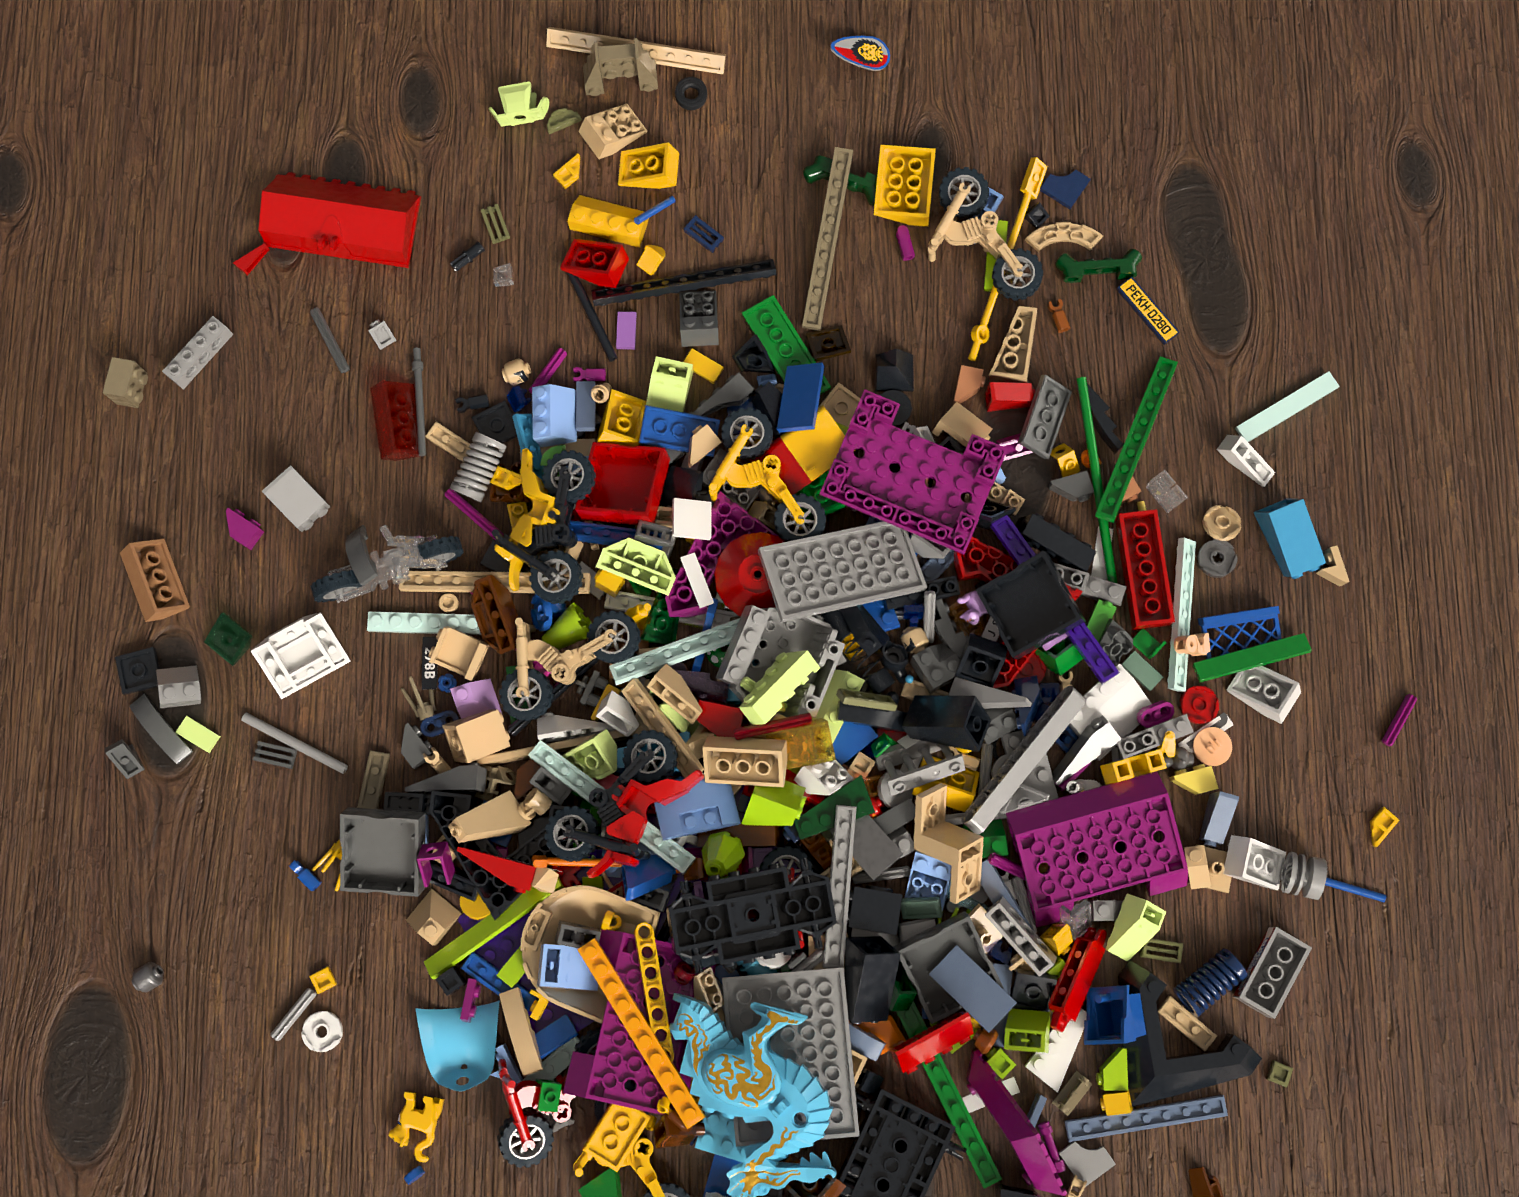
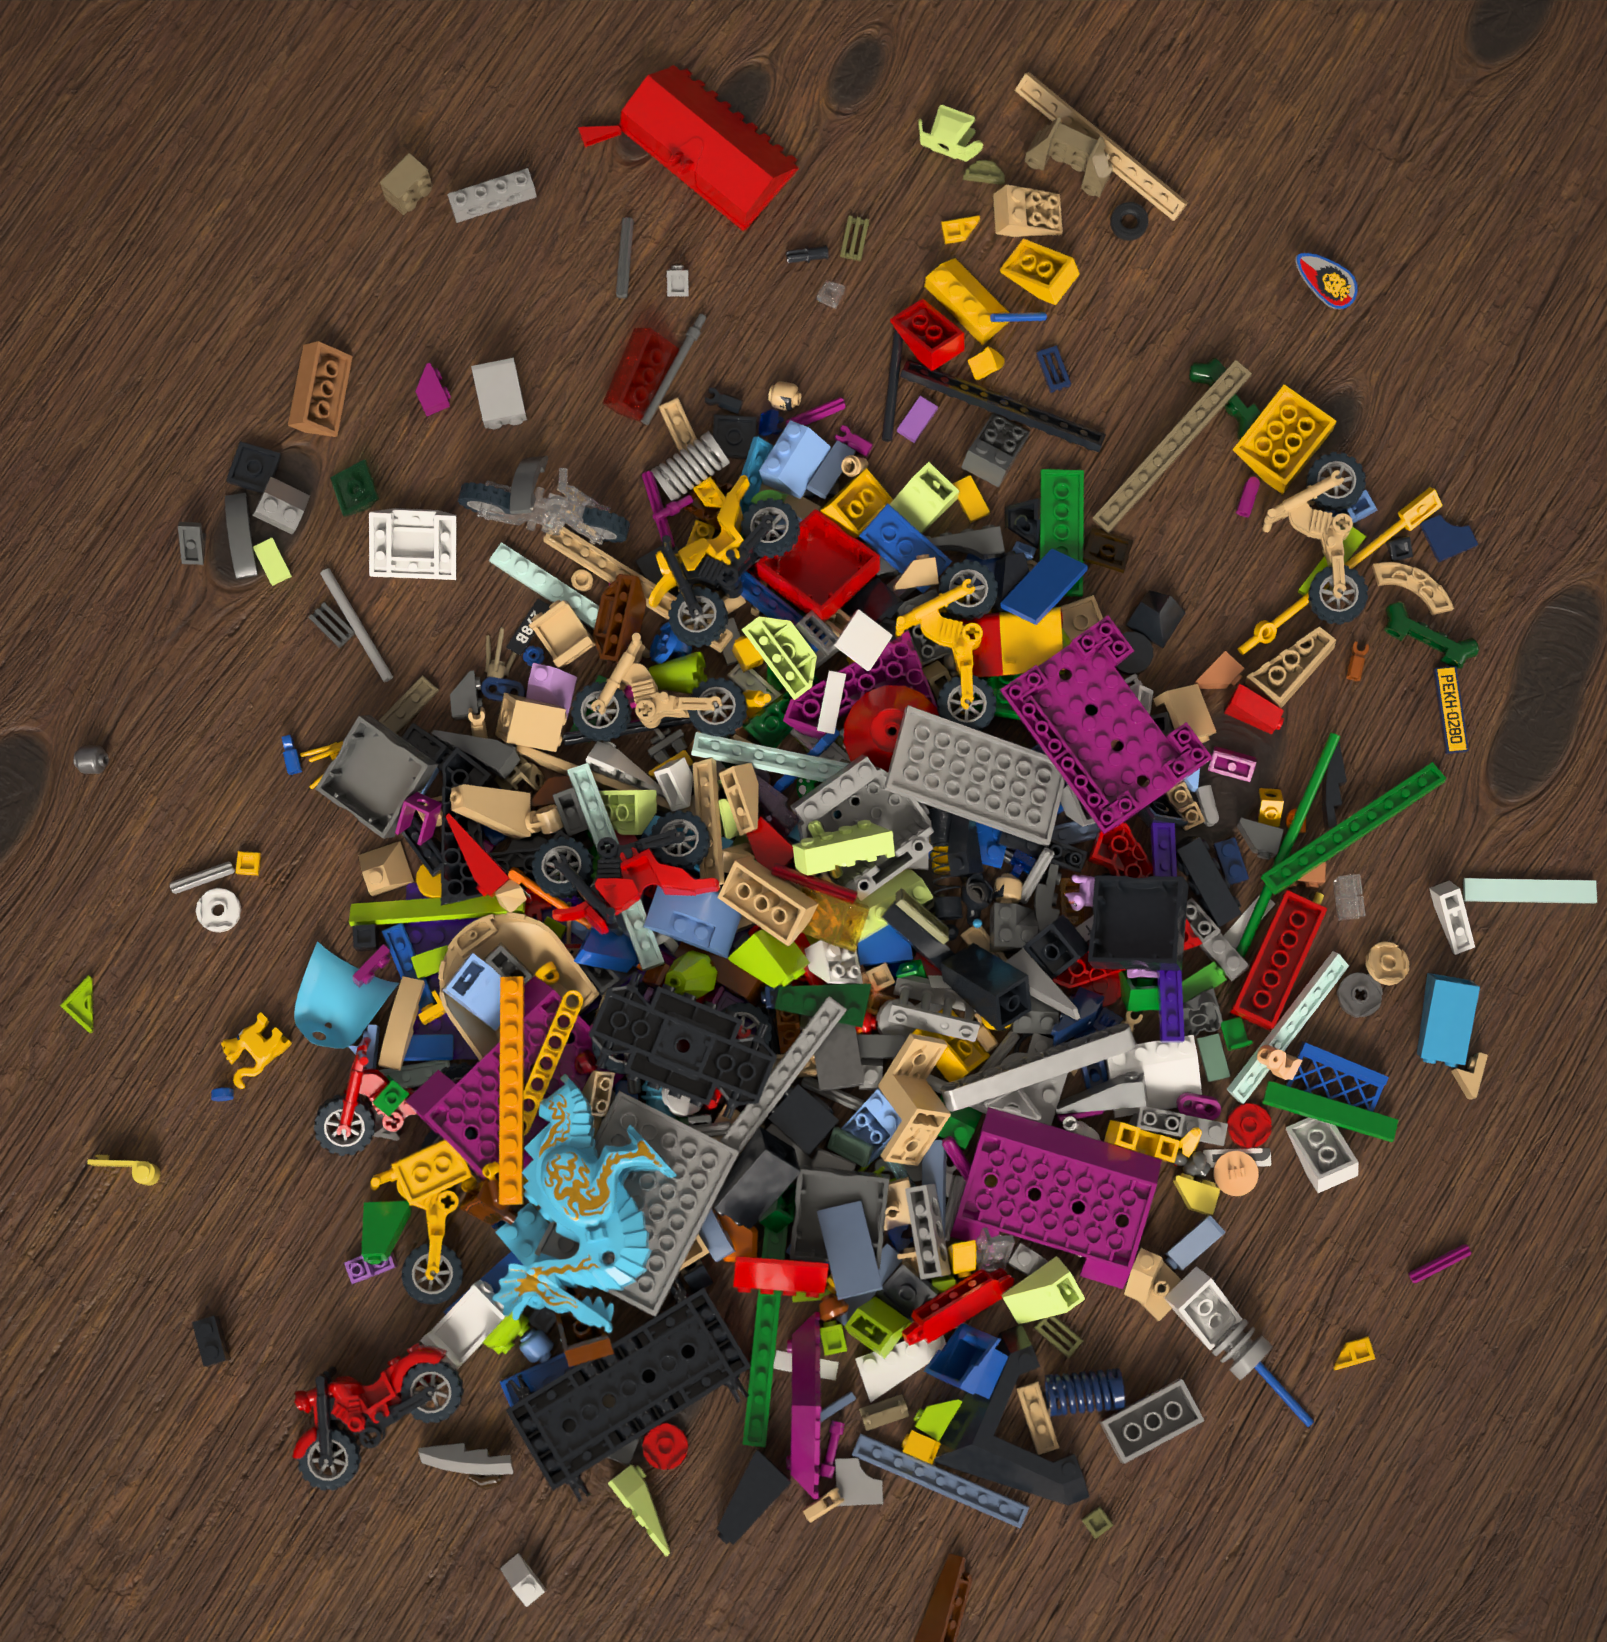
camera: 30 degrees right, 0 degrees up
dark grey tile [1018,375,1072,459] -> none
none -> lime tile [60,975,94,1033]
none -> magenta bar [652,495,693,522]
none -> light grey bar [1196,785,1219,827]
none -> dark blue plate [1213,838,1249,885]

